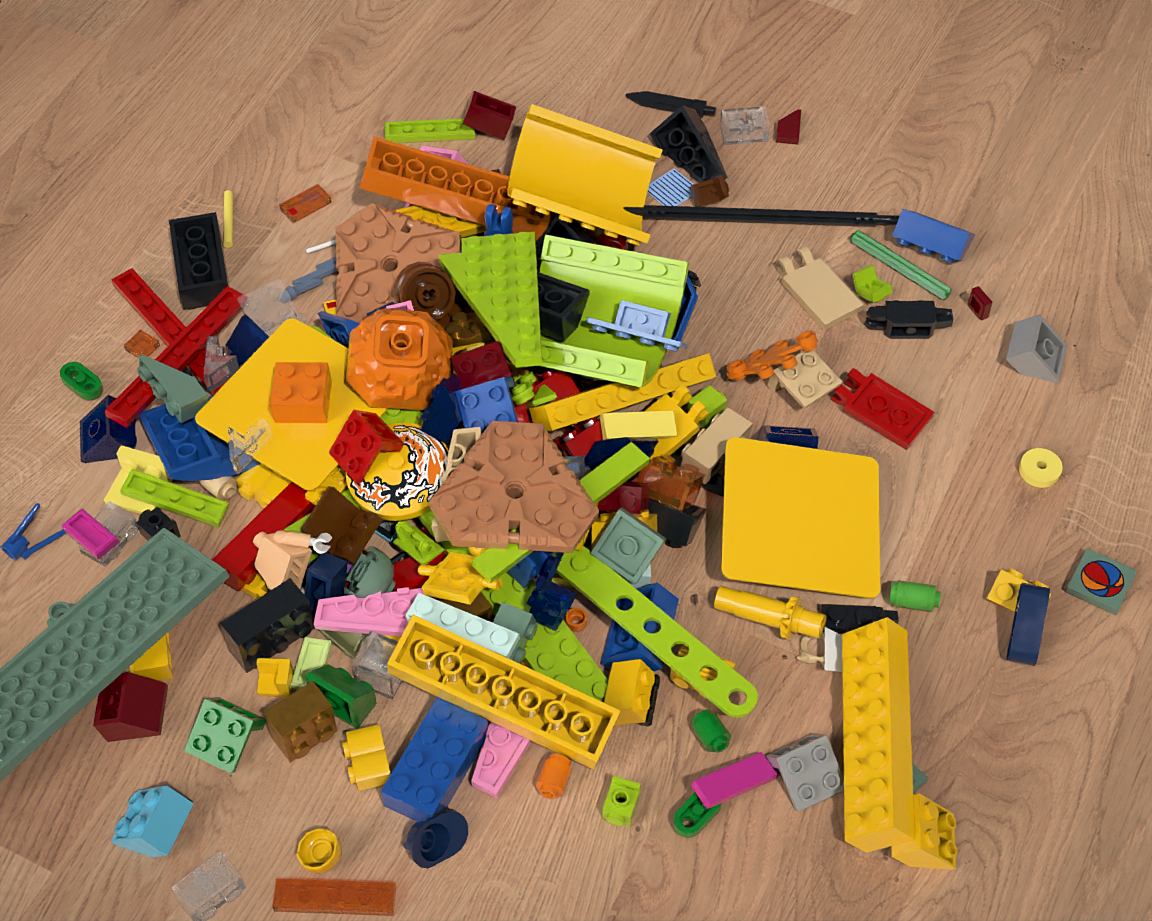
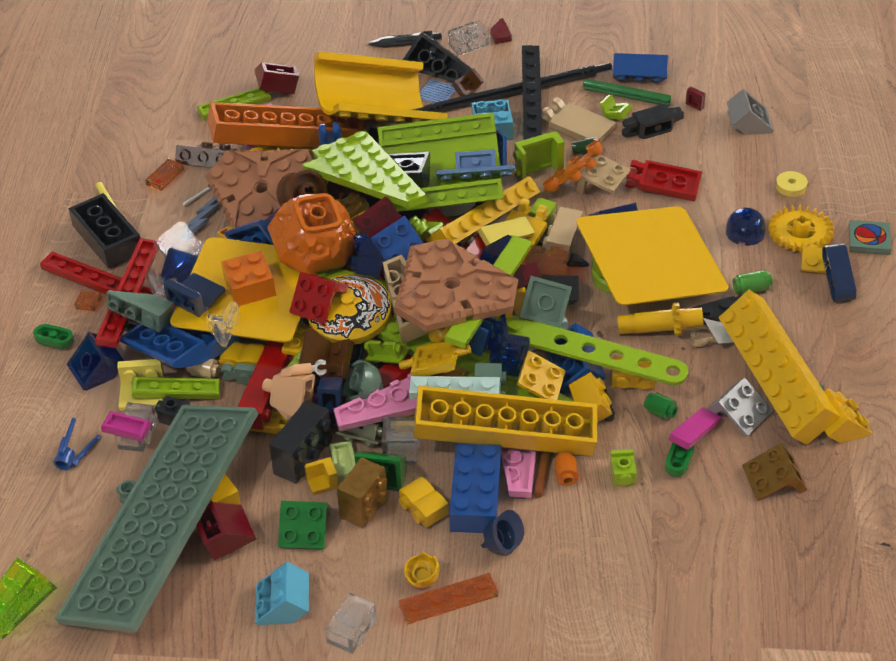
camera: 20 degrees left, 10 degrees down
none -> dark blue bracket [163,273,226,317]
none -> reddish brown bracket [175,141,237,168]
none -> sand green plate [221,363,256,385]
none -> medium azure slope [471,99,513,140]
none -> lime panel [513,131,565,181]
none -> yellow bracket [515,350,566,400]
none -> black plate [521,45,542,140]
none -> dark orange bar [533,451,551,498]
none -> dark green cone [572,137,600,154]
none -> clear blue cylinder [726,207,766,246]
none -> pearl gold bracket [742,443,808,500]
none -> yellow gear [768,204,835,253]

